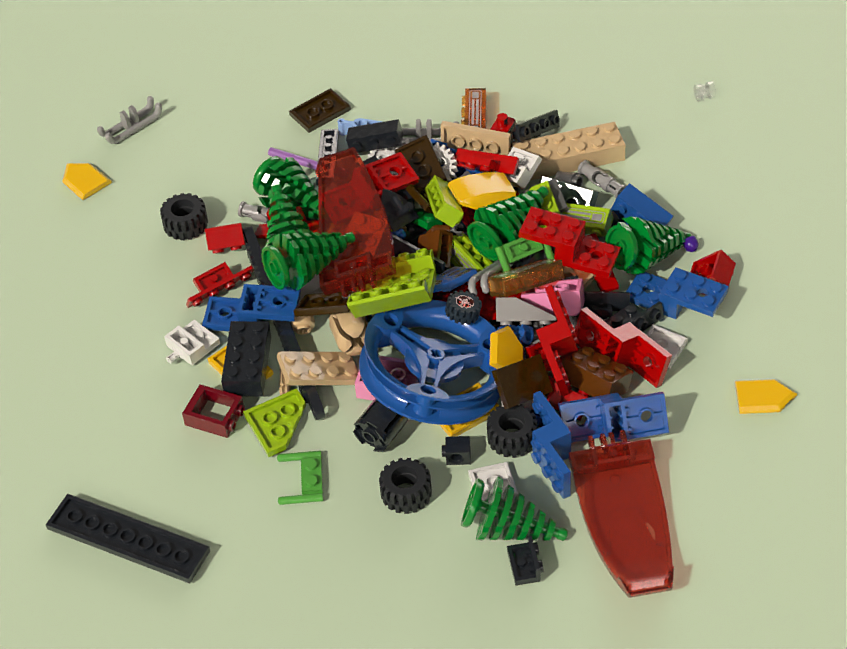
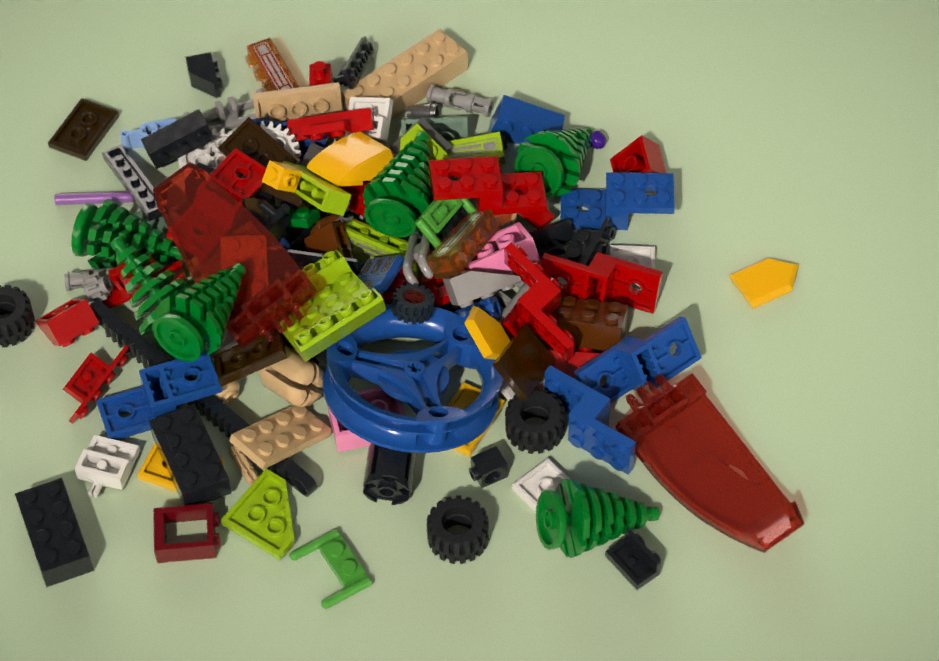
camera: 30 degrees left, 5 degrees up
none -> black brick [15,478,94,587]
none -> light grey gear [84,272,113,301]
none -> black slope [185,52,223,98]
none -> yellow brick [262,160,303,193]

